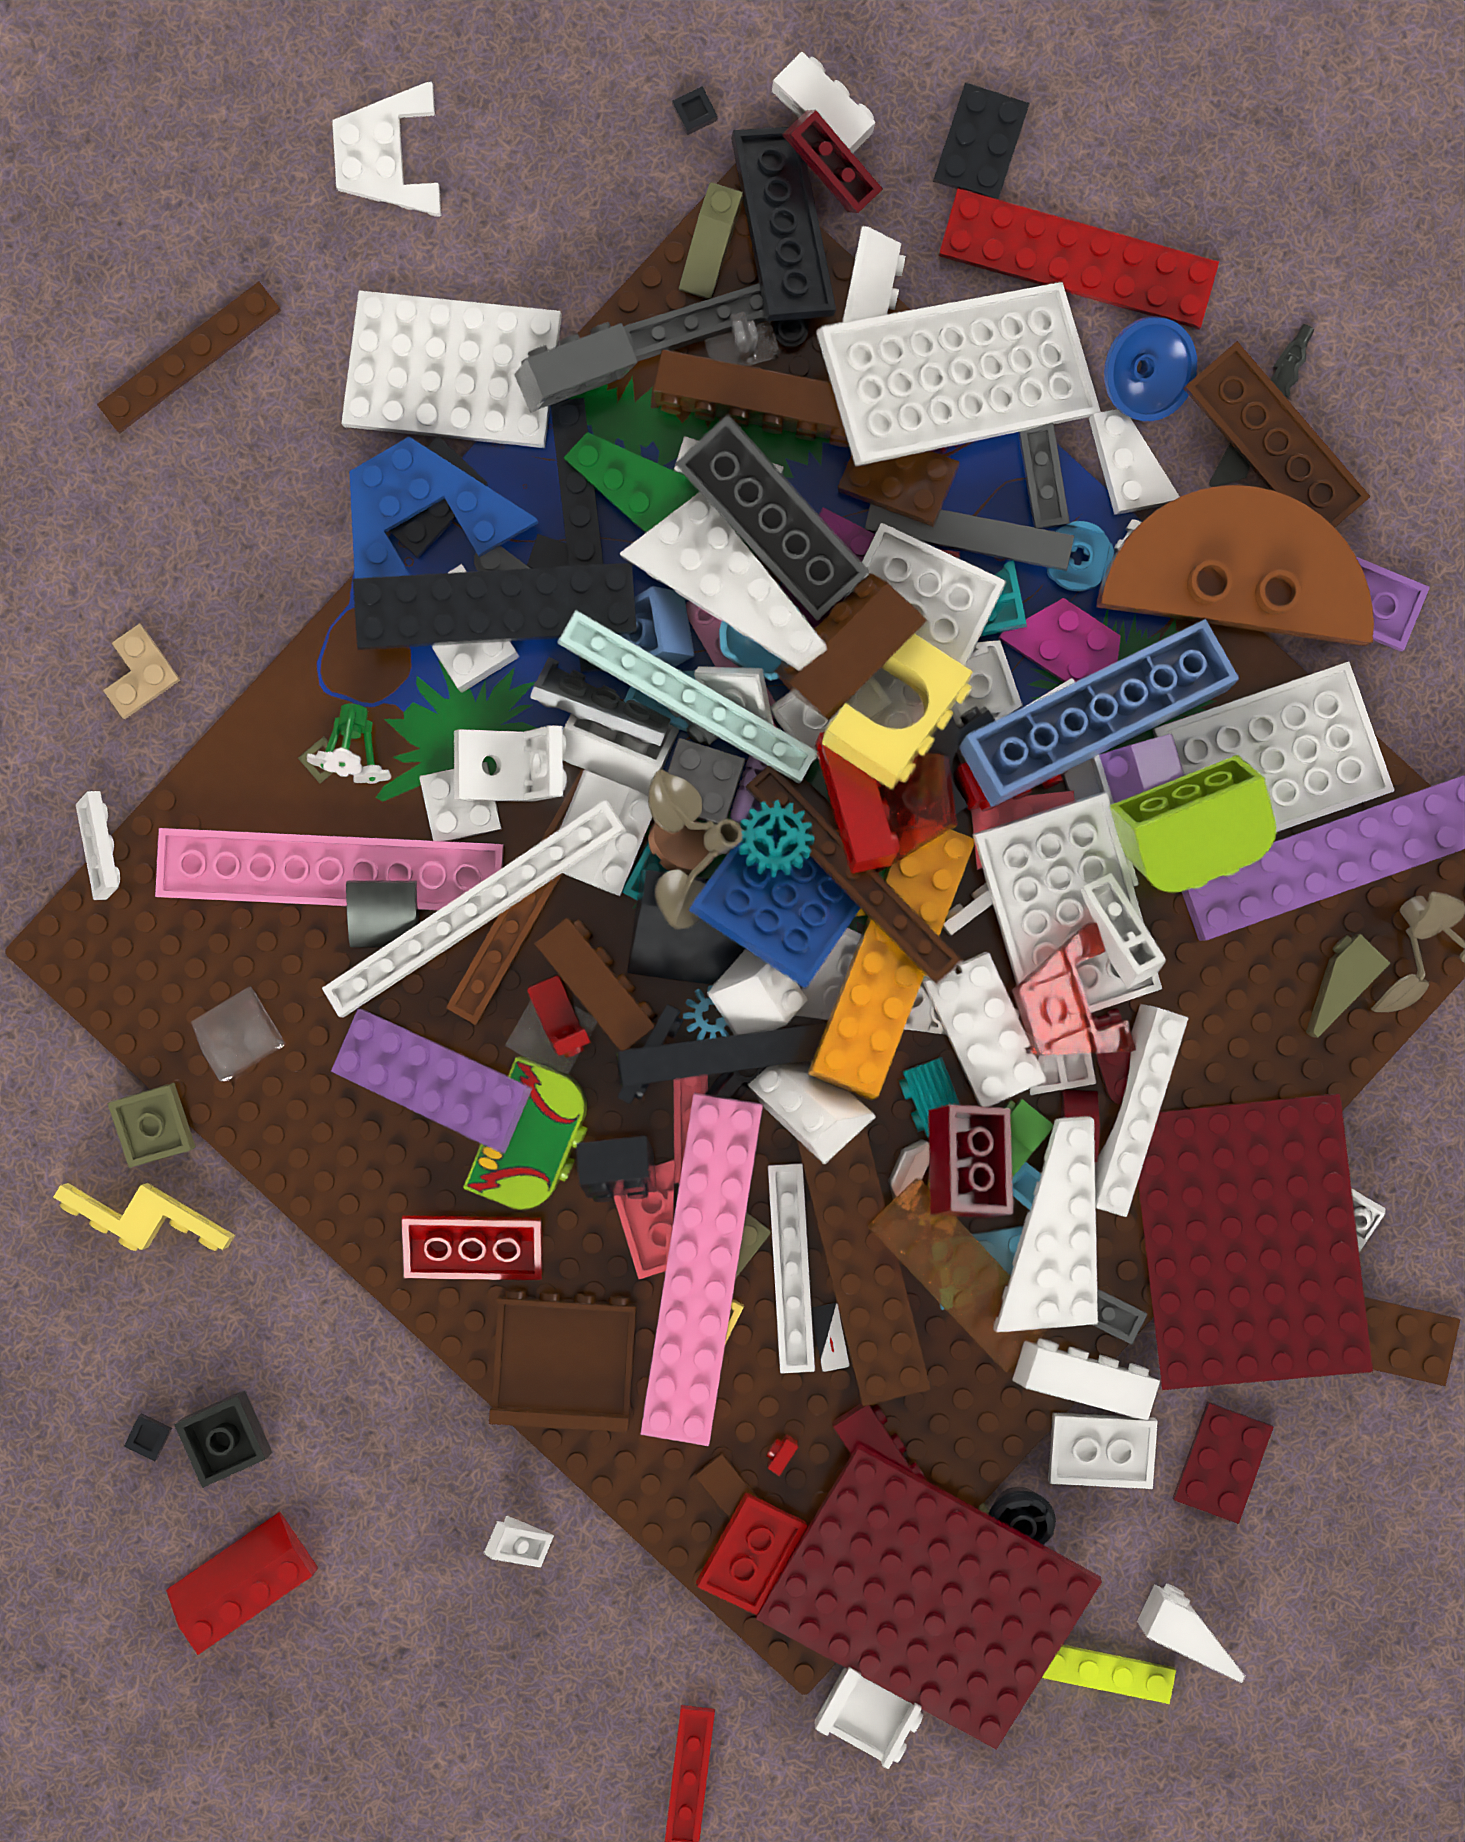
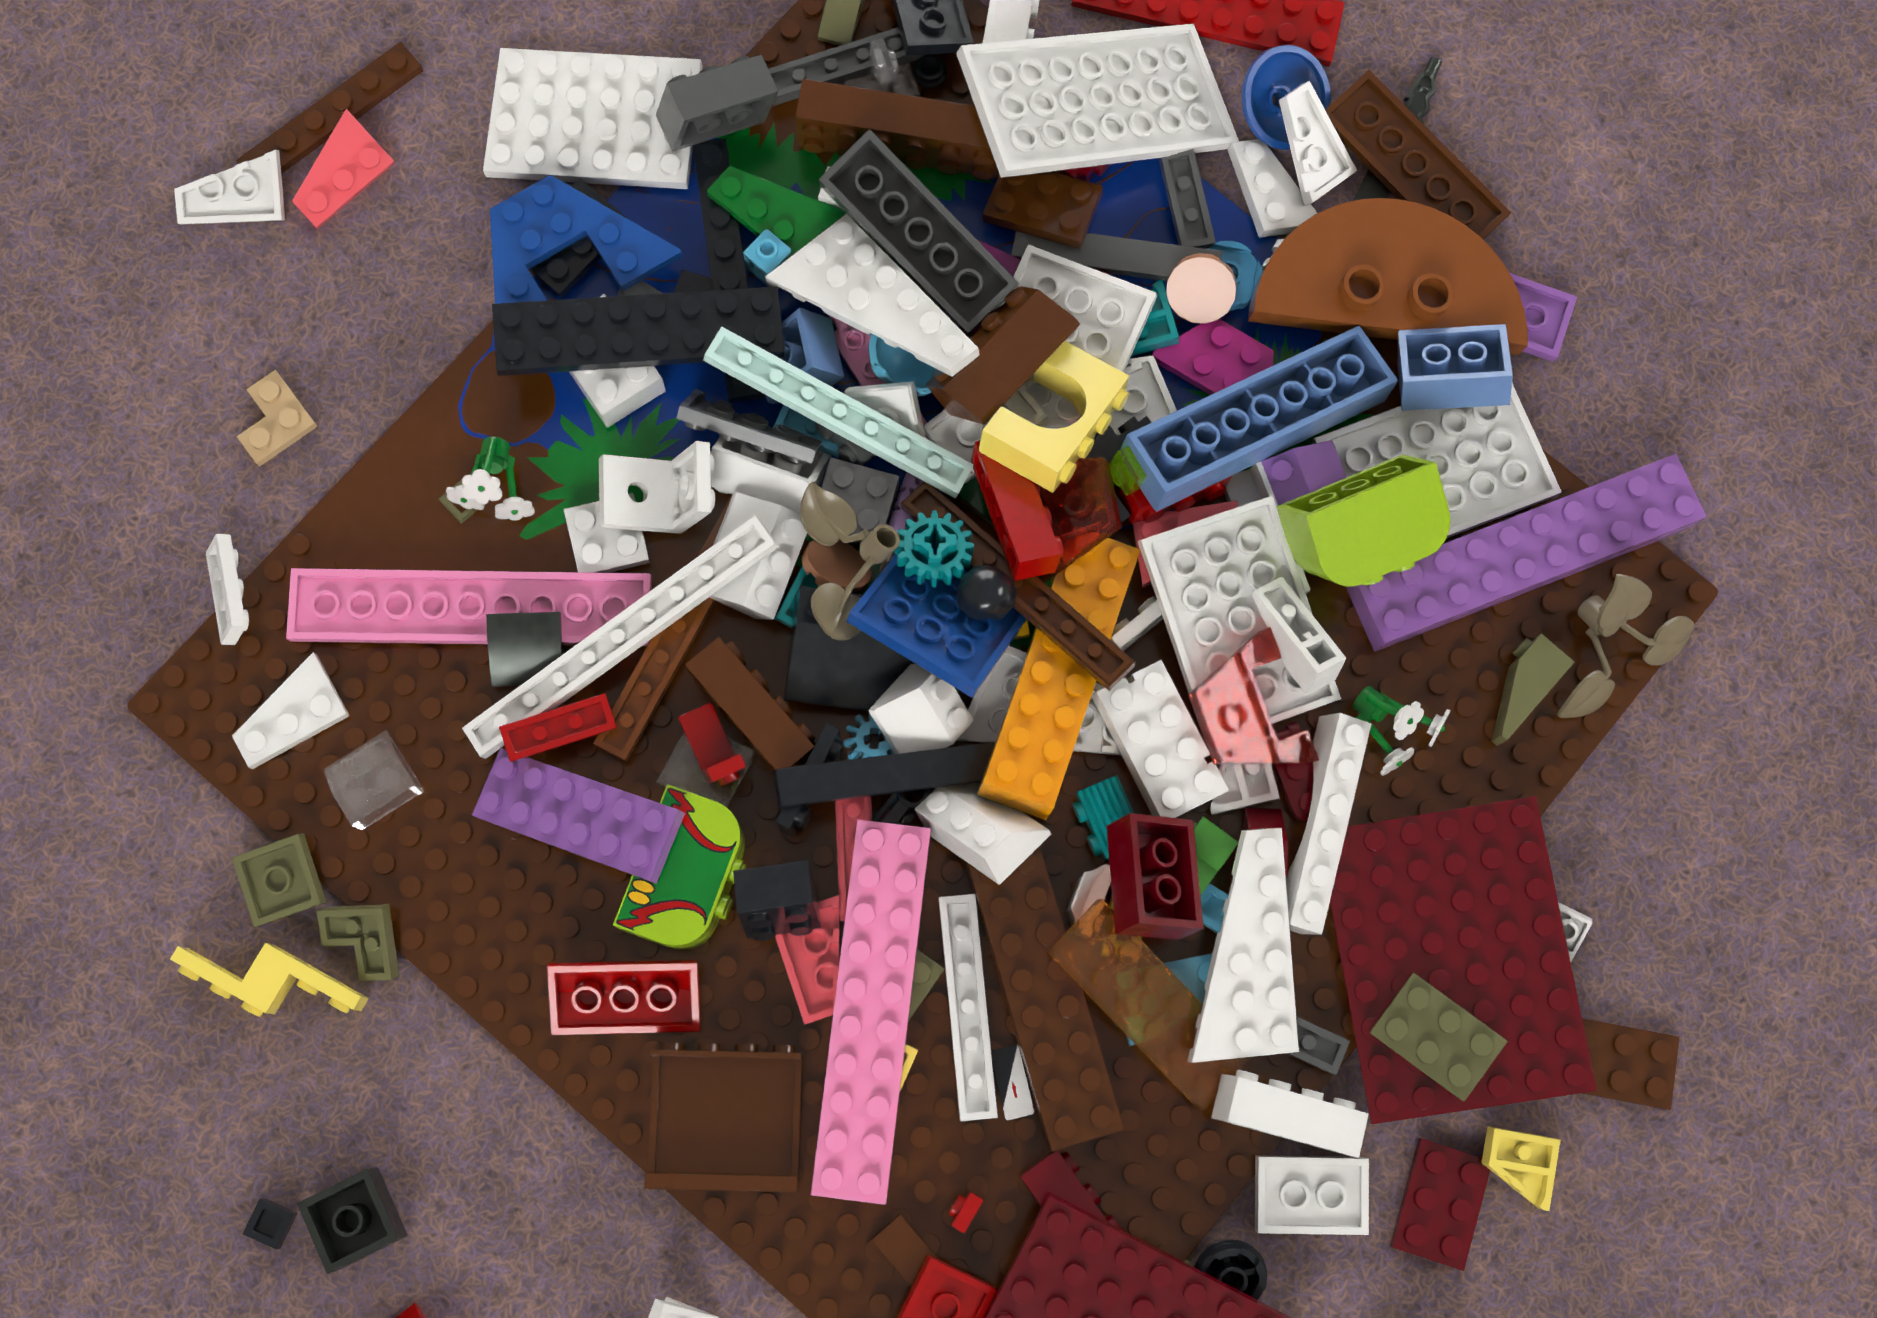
camera: 15 degrees left, 10 degrees down
none -> white wing [174,150,285,225]
none -> white wing [232,652,350,769]
none -> coral wing [292,109,395,229]
none -> olive plate [317,904,399,981]
none -> red plate [499,693,617,762]
none -> medium azure bracket [743,229,791,287]
none -> black hair [956,565,1017,621]
none -> clear neon green plate [1108,446,1147,496]
none -> tile [1166,253,1237,324]
none -> white wing [1279,81,1357,206]
none -> plant [1352,686,1451,776]
none -> olive plate [1369,973,1508,1102]
none -> medium blue brick [1397,324,1513,411]
none -> light yellow wing [1482,1126,1561,1211]

